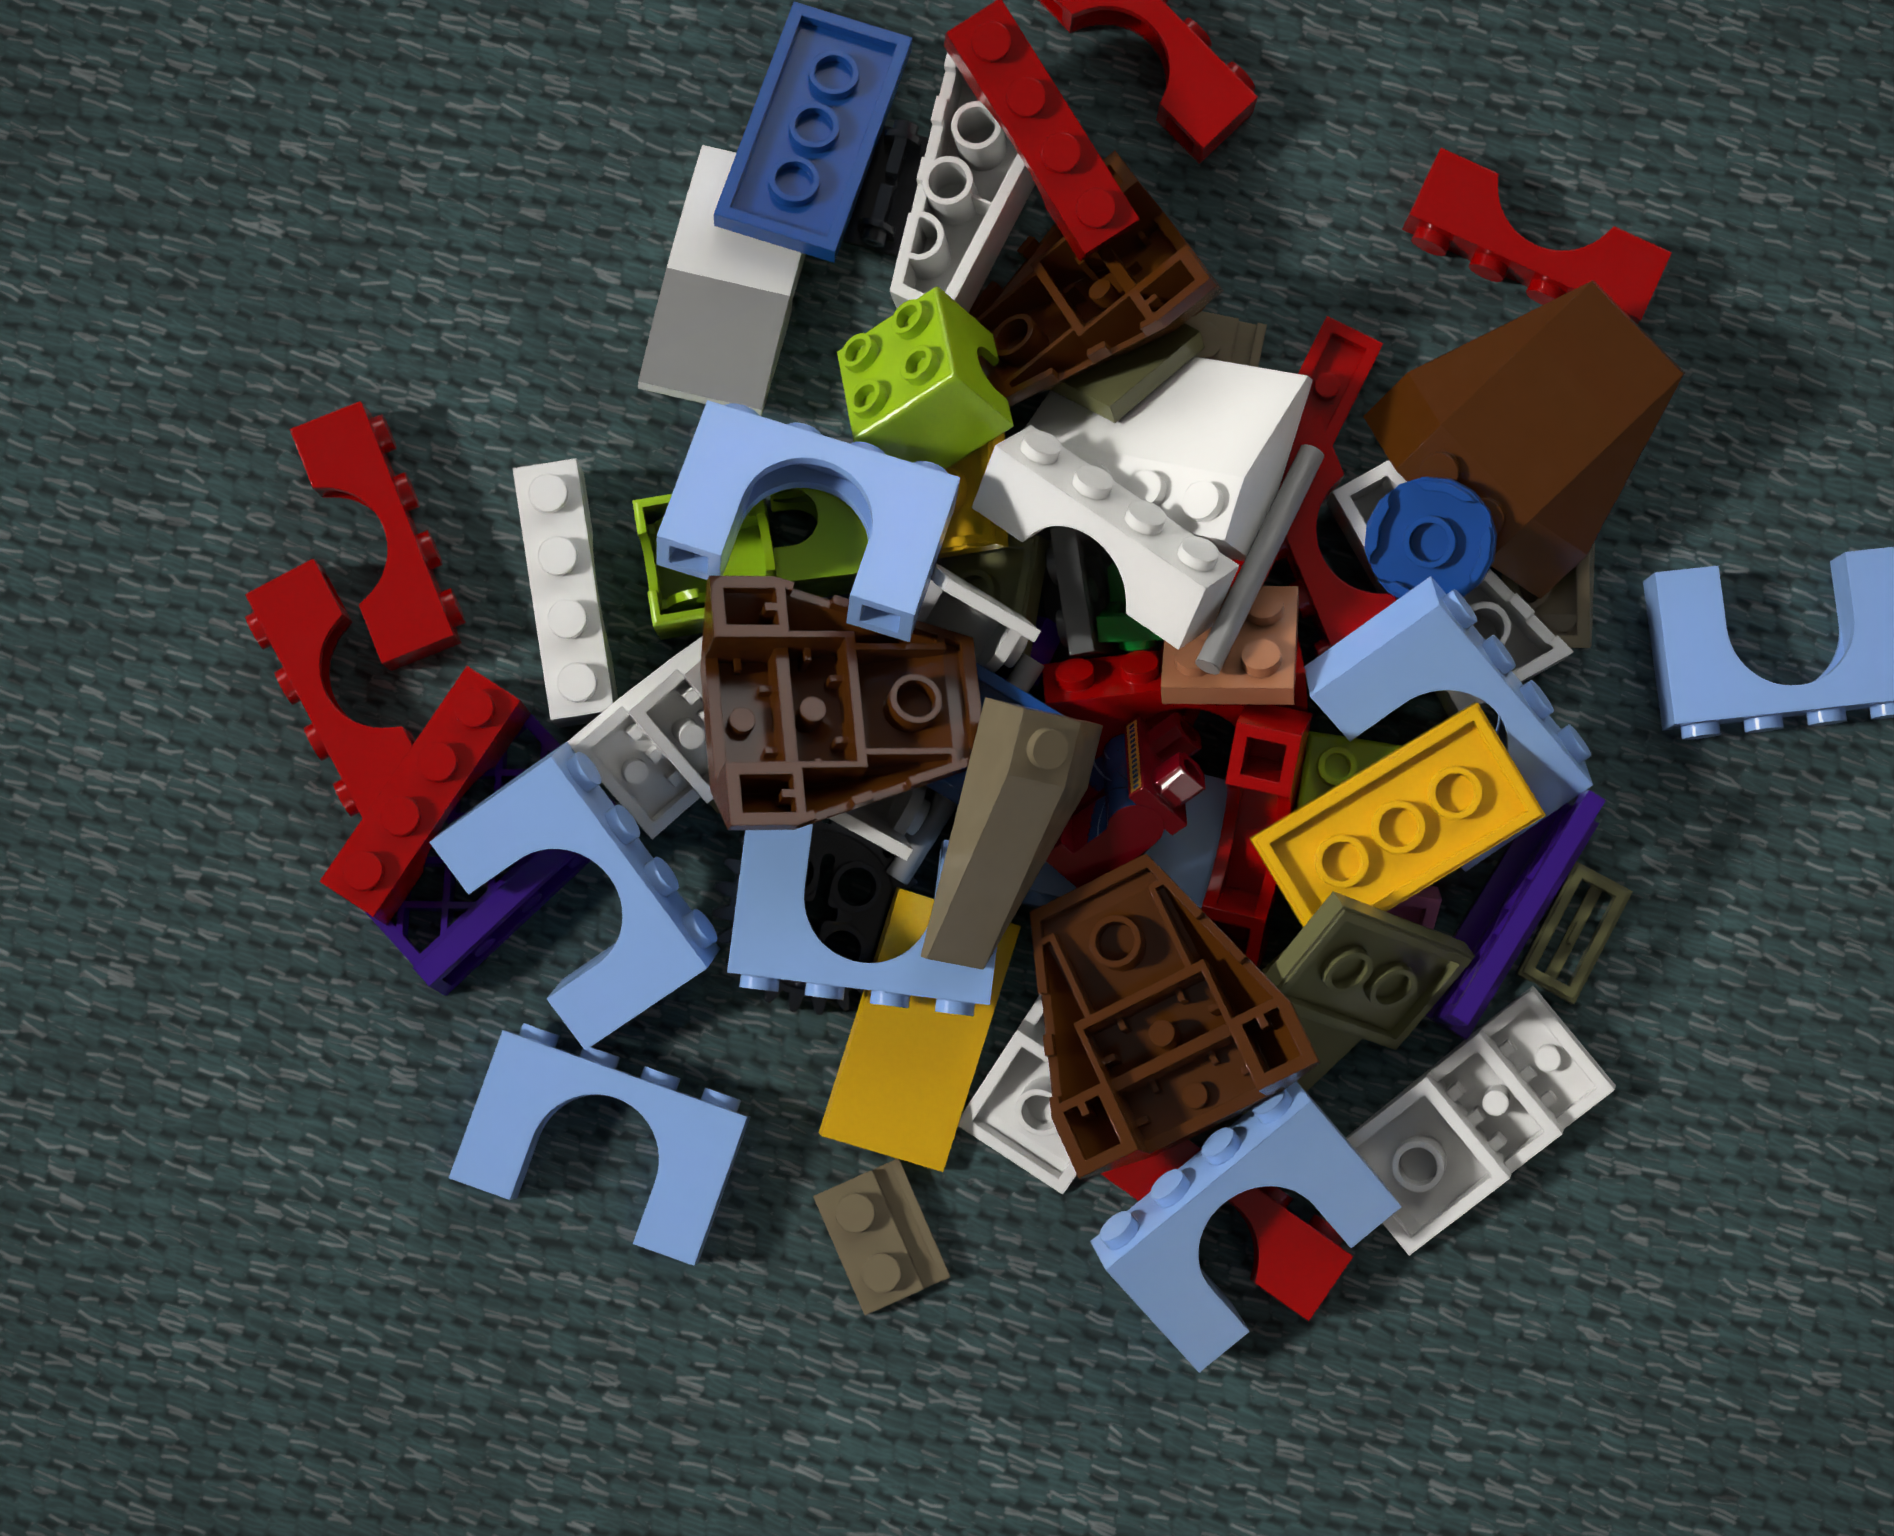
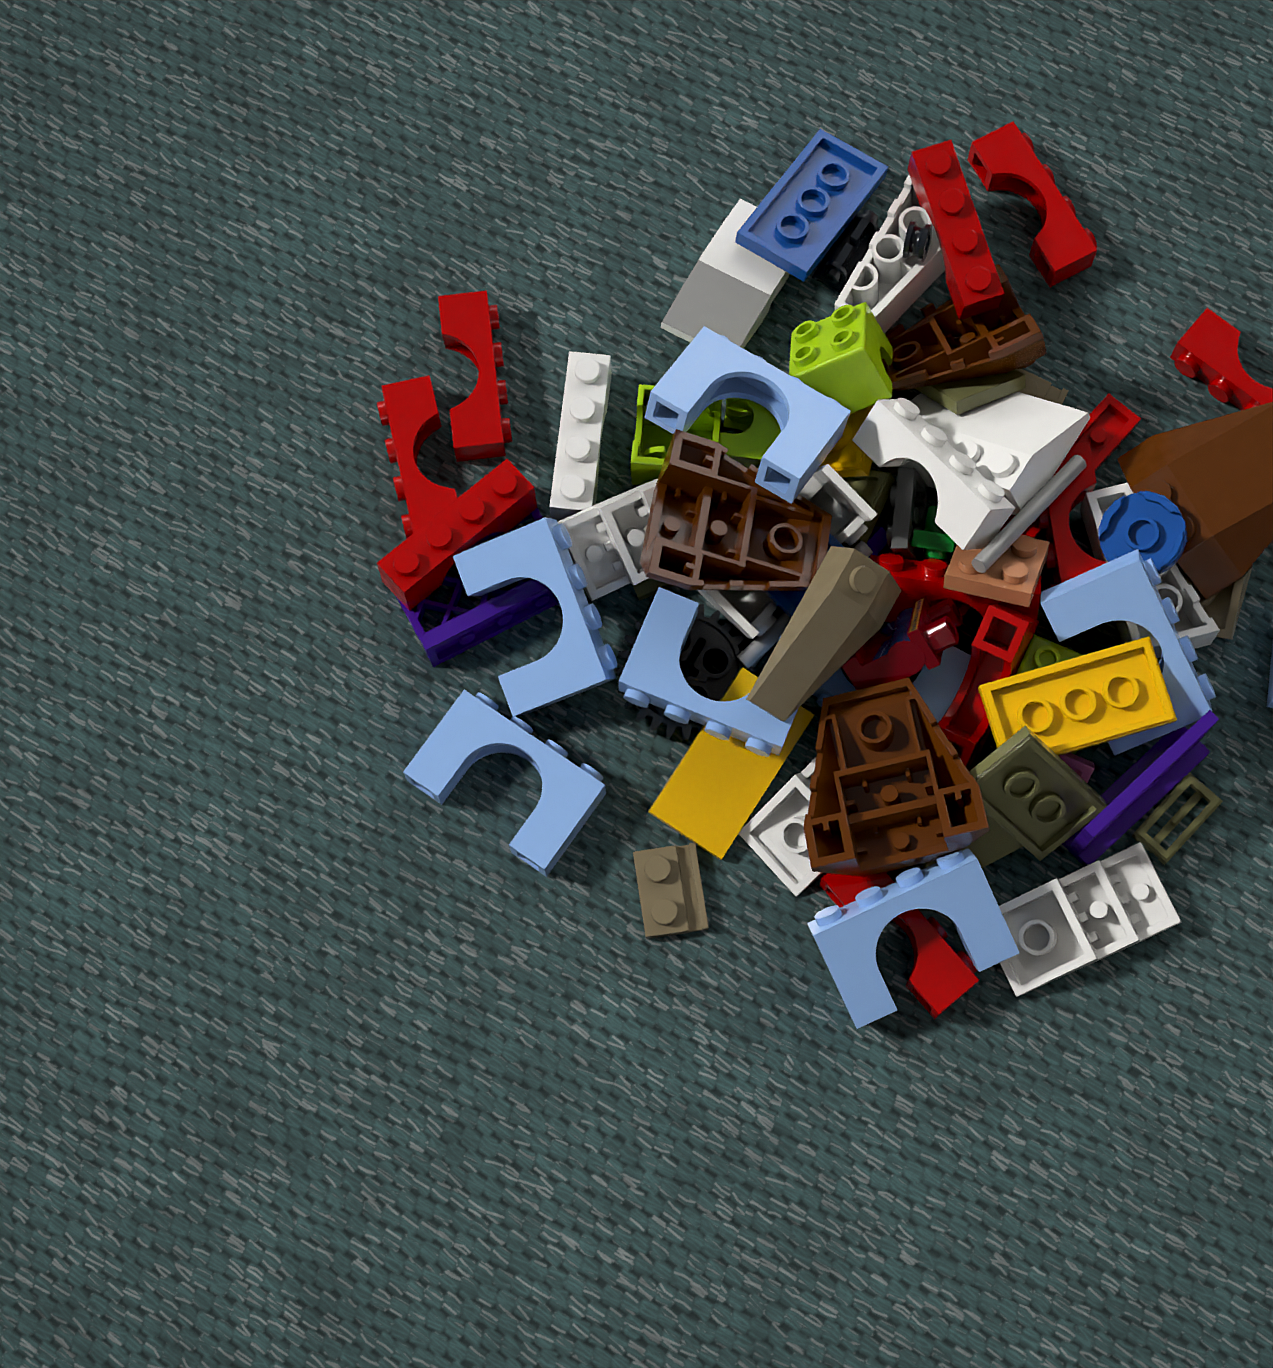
camera: 20 degrees right, 10 degrees down
none -> black bush [903,220,932,262]

